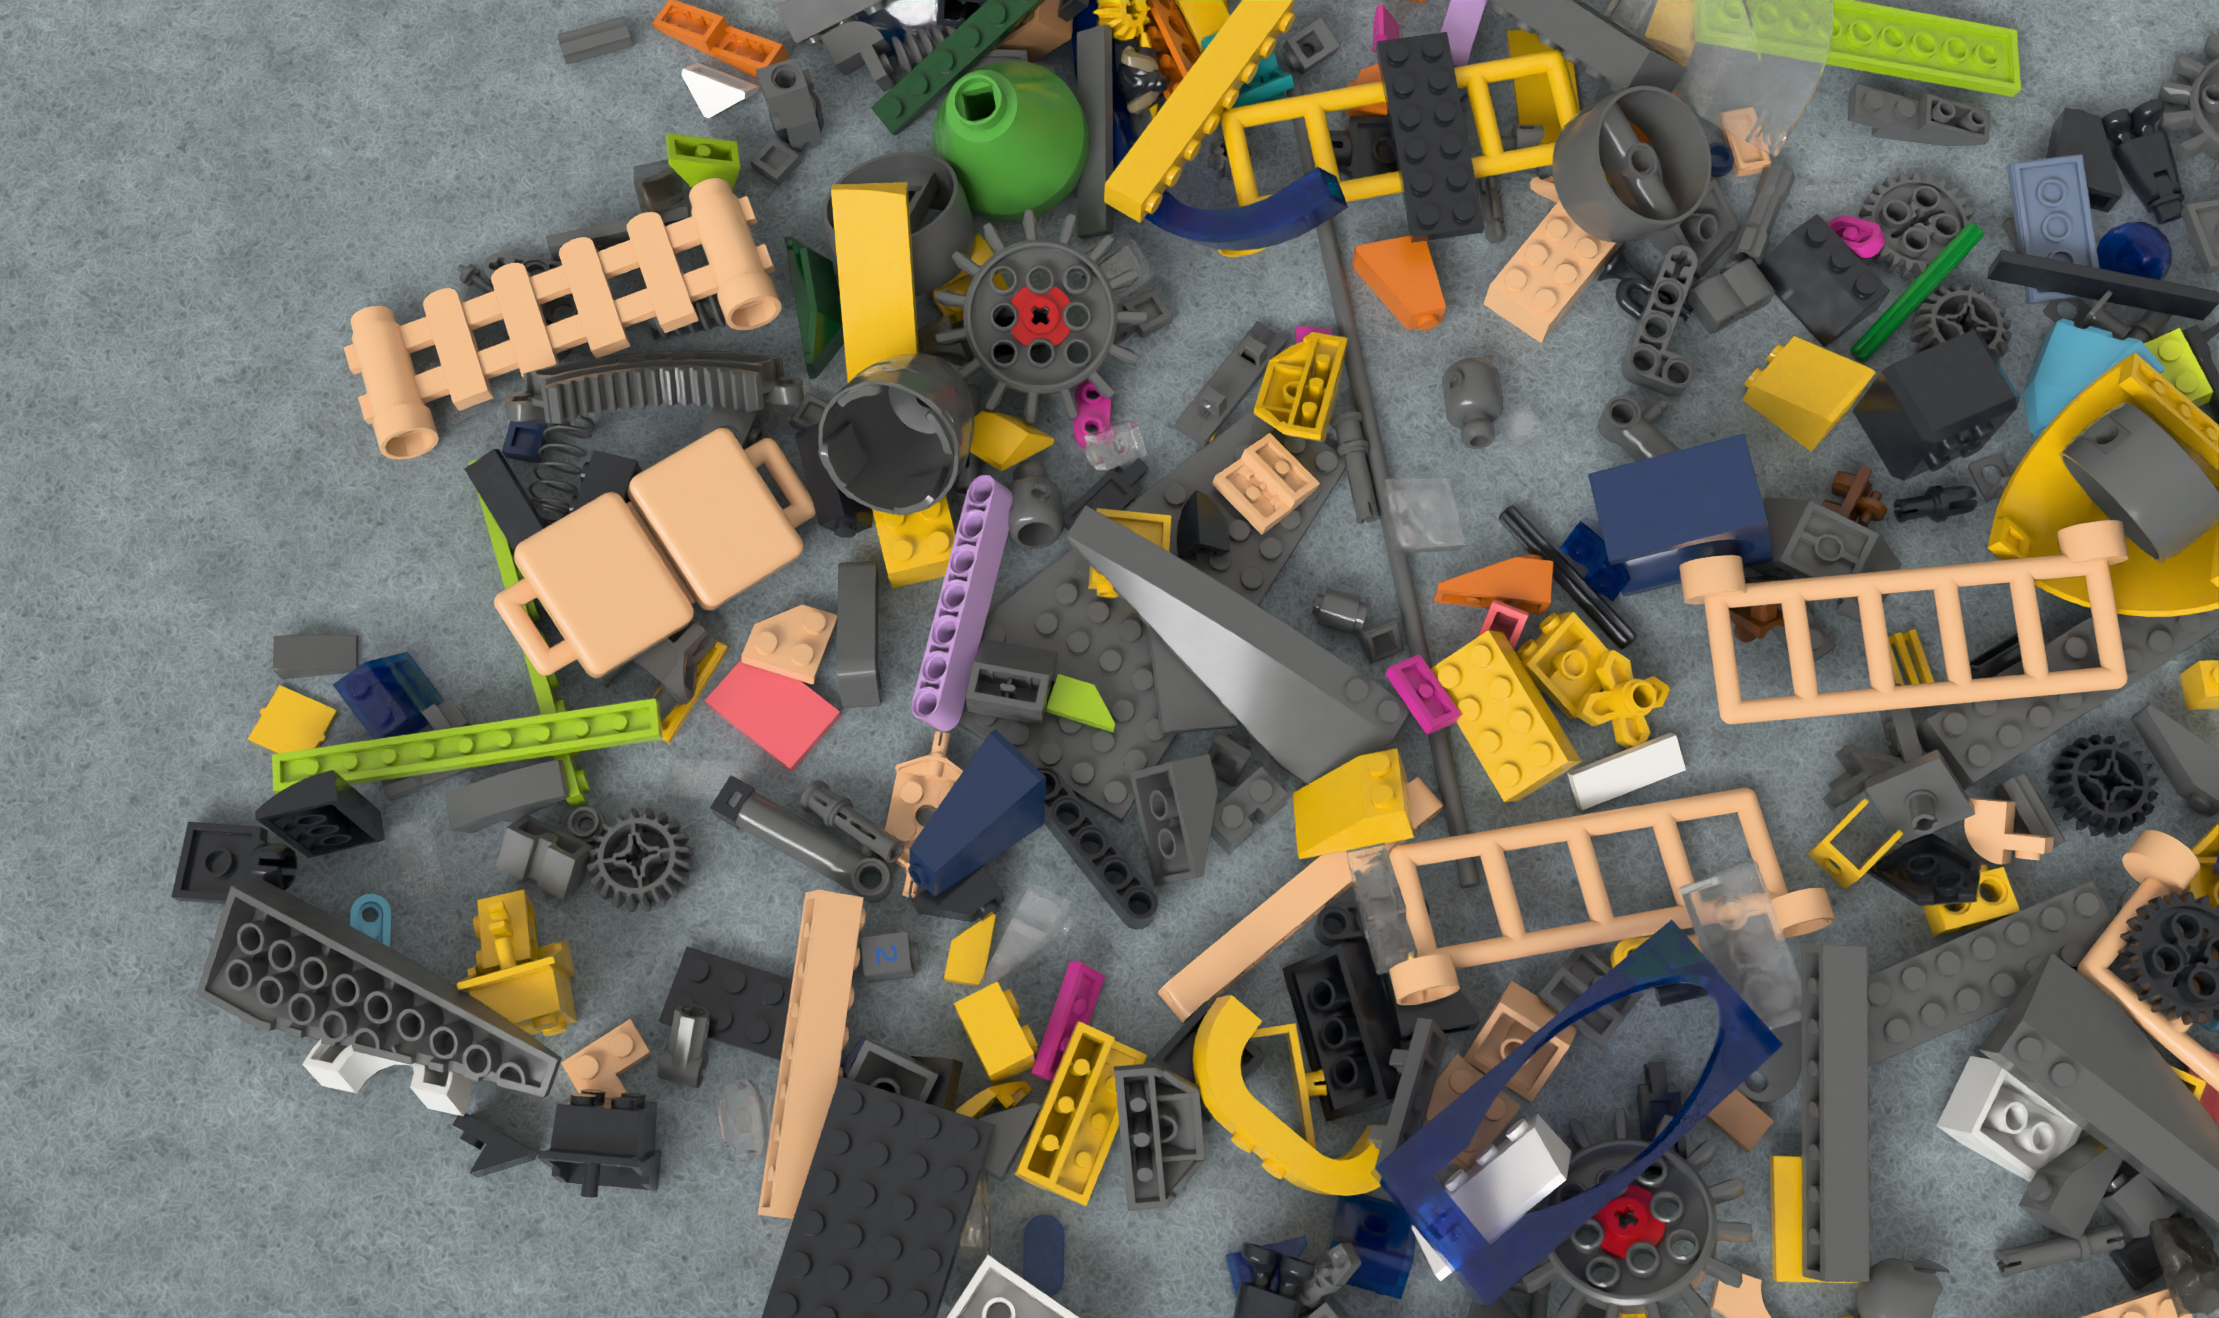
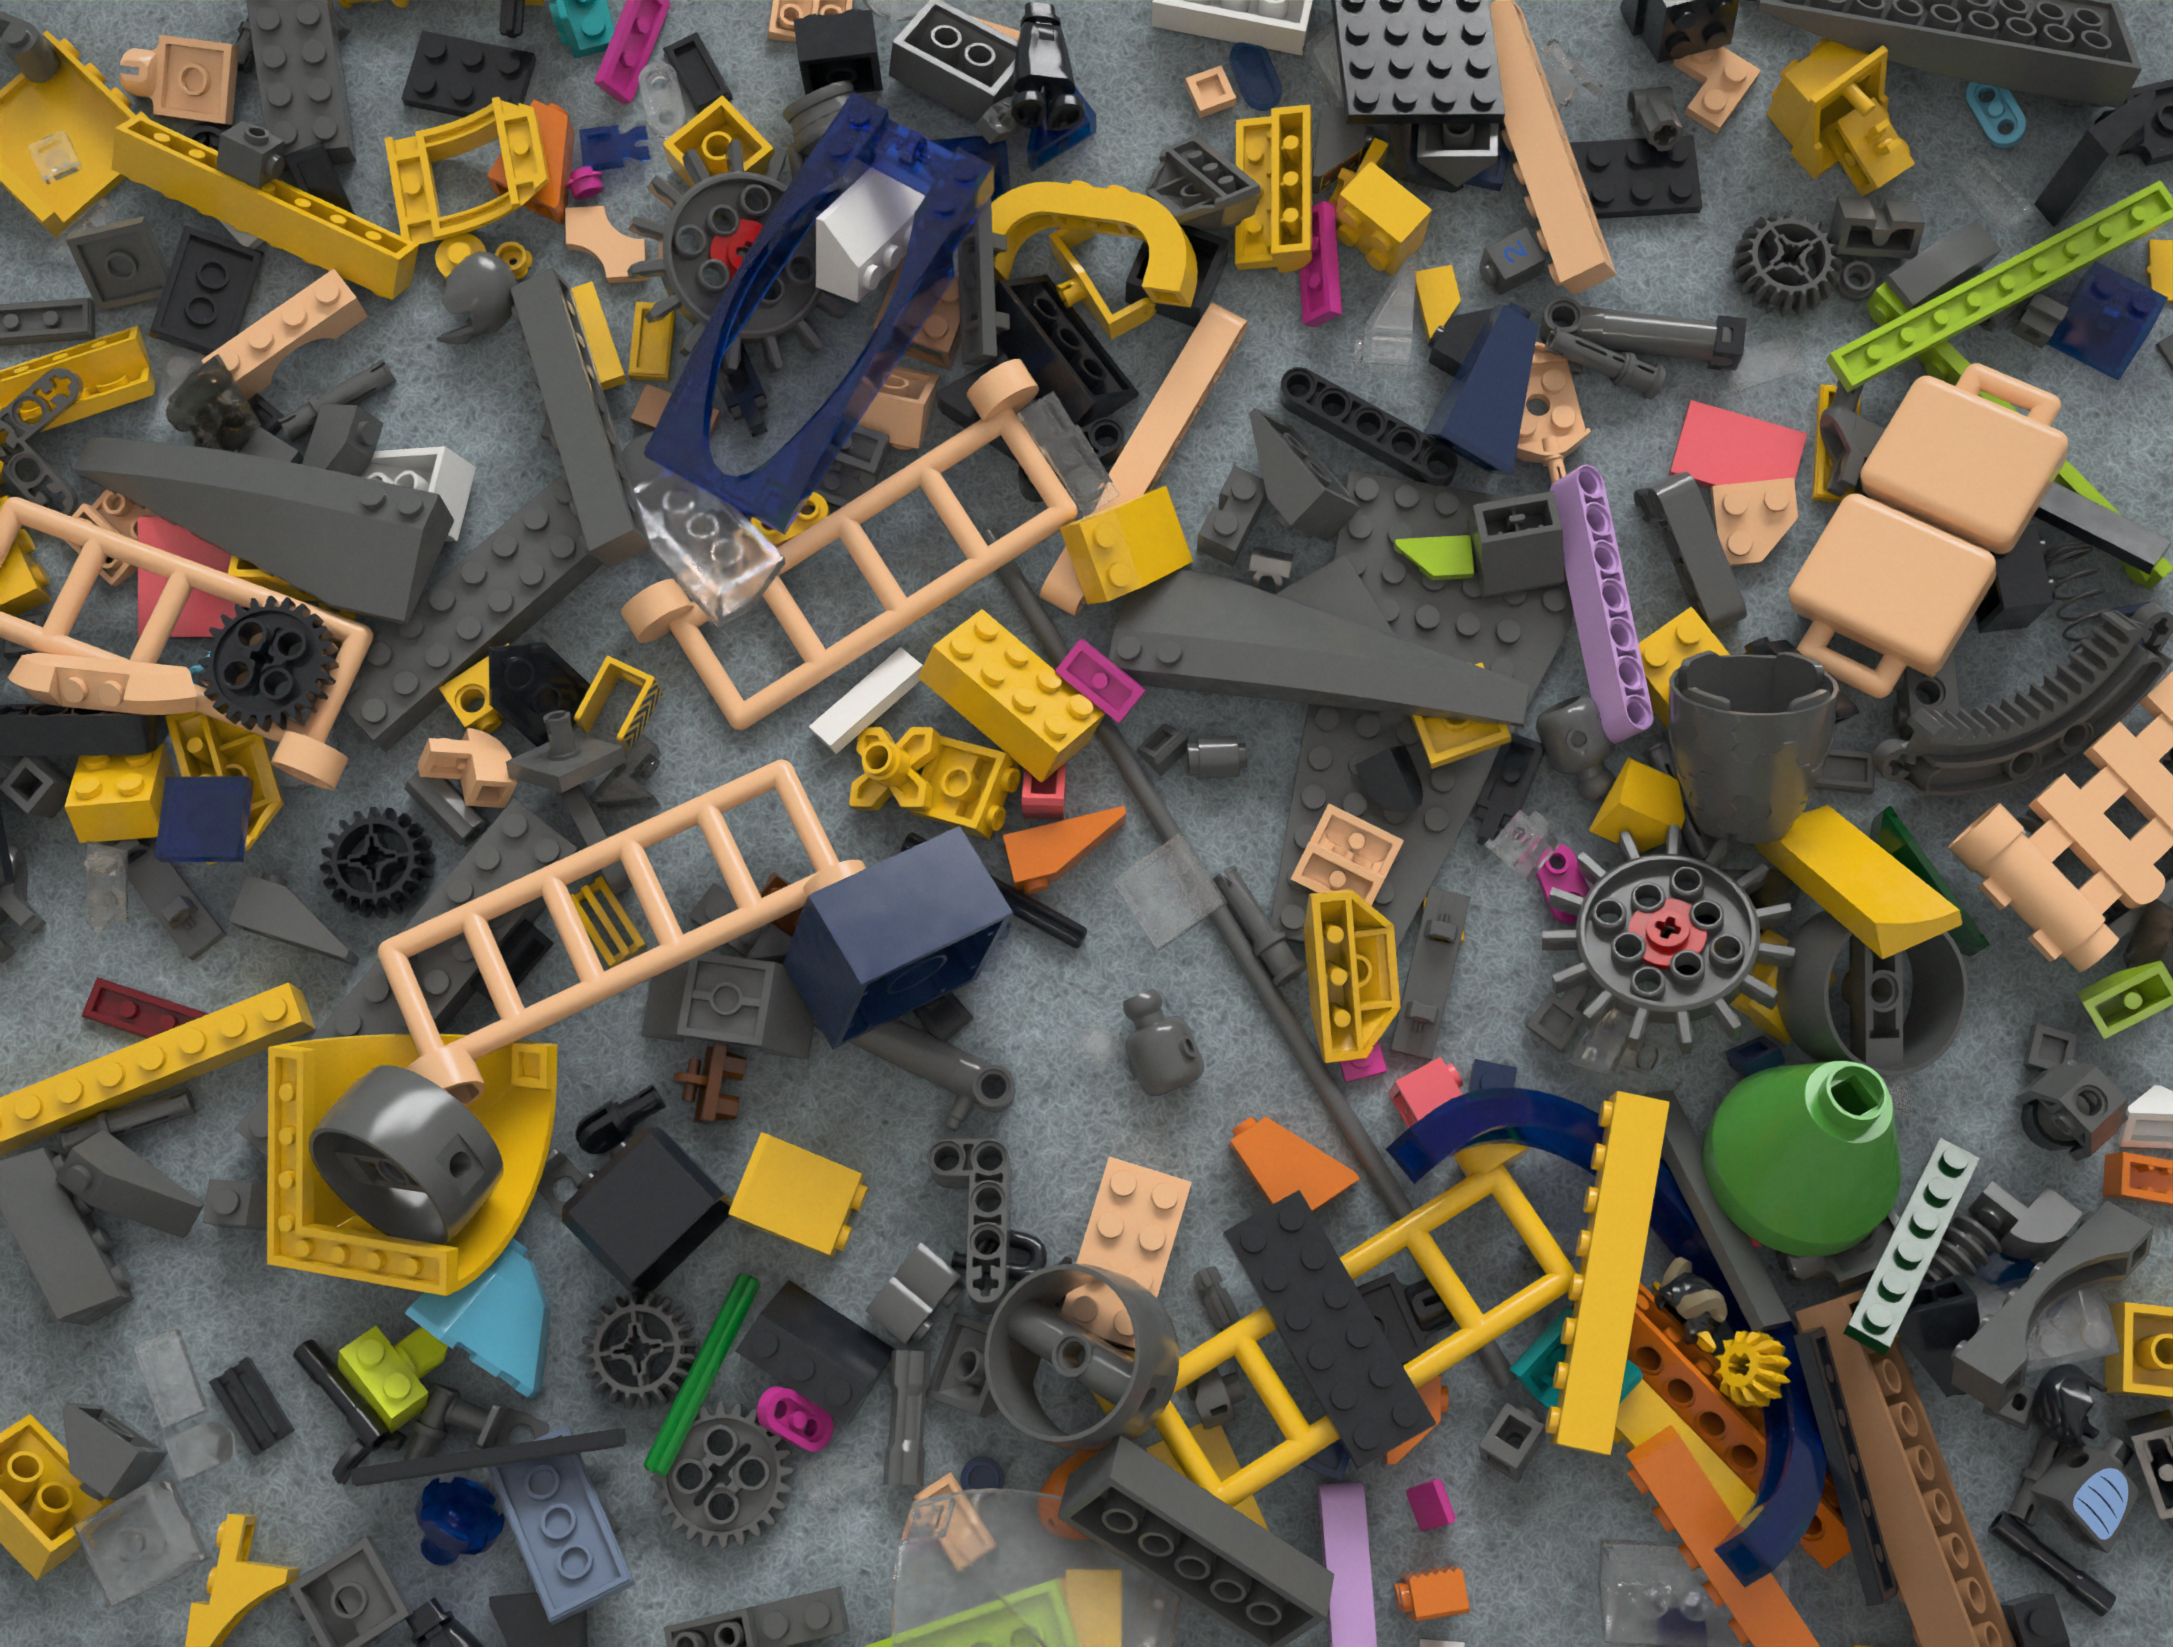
camera: 160 degrees right, 5 degrees up
none -> yellow tile [628,302,677,382]
none -> light nougat plate [1185,65,1236,118]
none -> coral slope [1388,1057,1463,1167]
none -> dark blue plate [1466,1059,1517,1111]
none -> dark blue plate [1725,1035,1785,1078]

